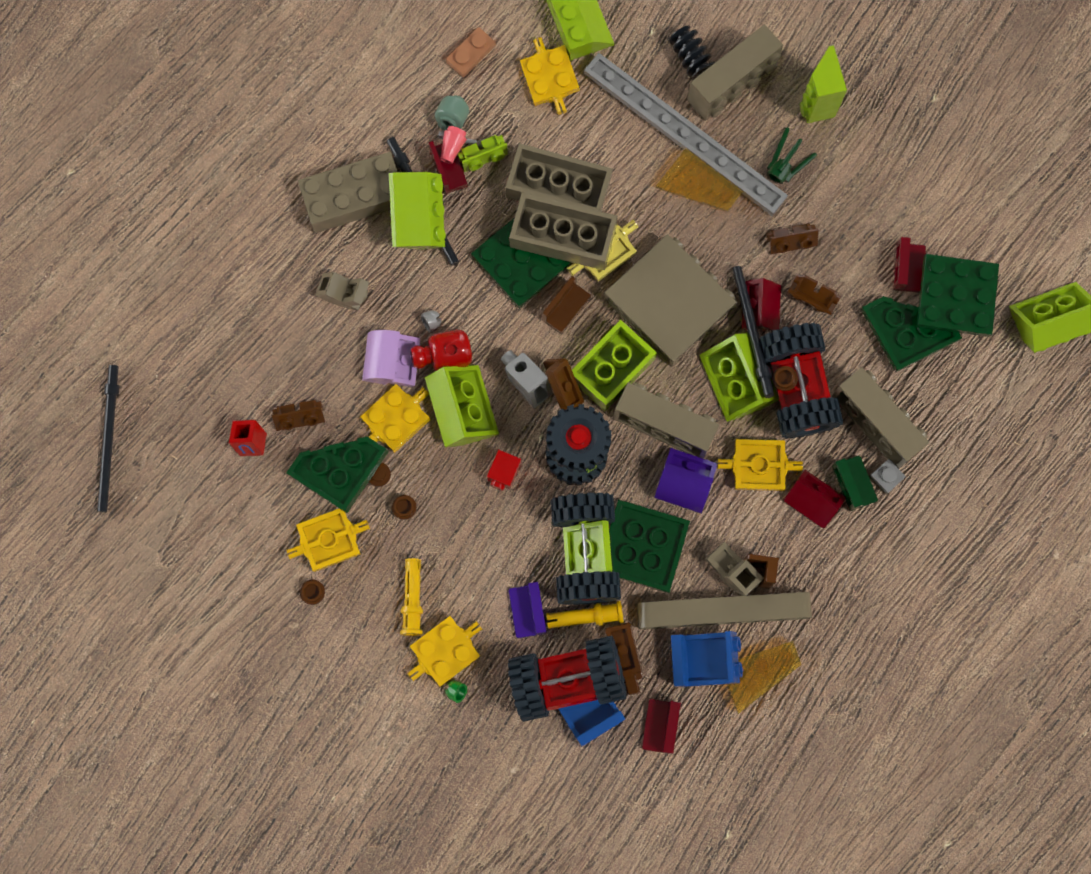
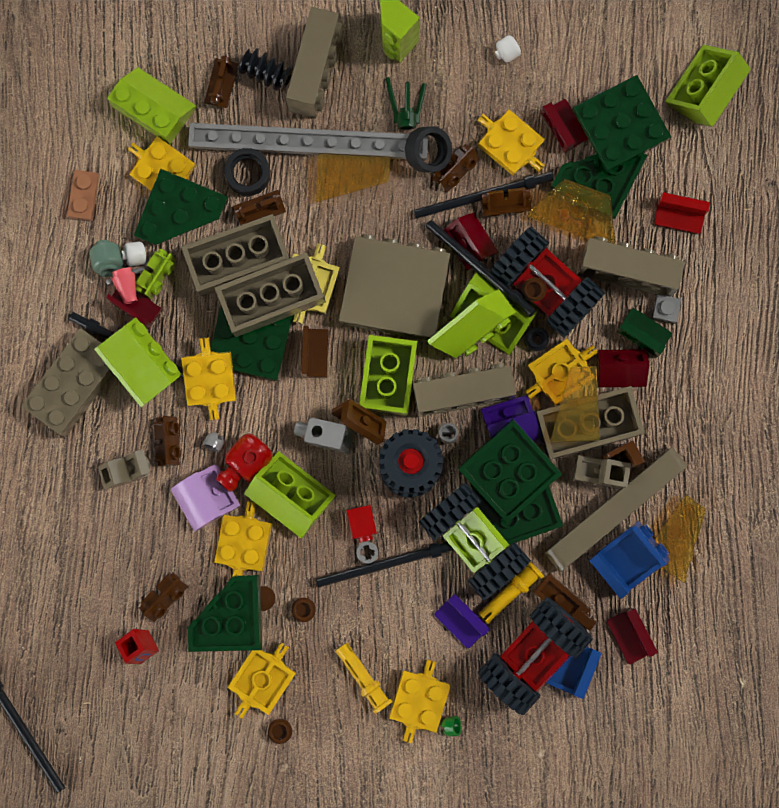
camera: 35 degrees left, 5 degrees up
none -> white piece [121,241,146,266]
none -> dark green plate [134,168,228,245]
none -> reddish brown hinge [154,416,181,466]
none -> yellow plate [181,337,237,420]
none -> reddish brown hinge [204,56,239,109]
none -> black tyre [224,148,271,196]
none -> reddish brown hinge [233,190,286,225]
none -> black bar [316,542,454,588]
none -> light grey bush [356,542,378,564]
none -> black tyre [405,126,452,173]
none -> black bar [414,171,554,219]
none -> lime slope [427,289,516,358]
none -> light grey hinge [438,423,458,444]
none -> dark green plate [458,418,562,523]
none -> yellow plate [477,110,545,176]
none -> white piece [495,35,521,63]
none -> black plate [525,327,549,351]
none -> clear yellow wing [527,179,616,244]
none -> dark tan brick [535,386,645,460]
none -> clear yellow wing [549,366,600,443]
none -> red panel [654,192,710,235]

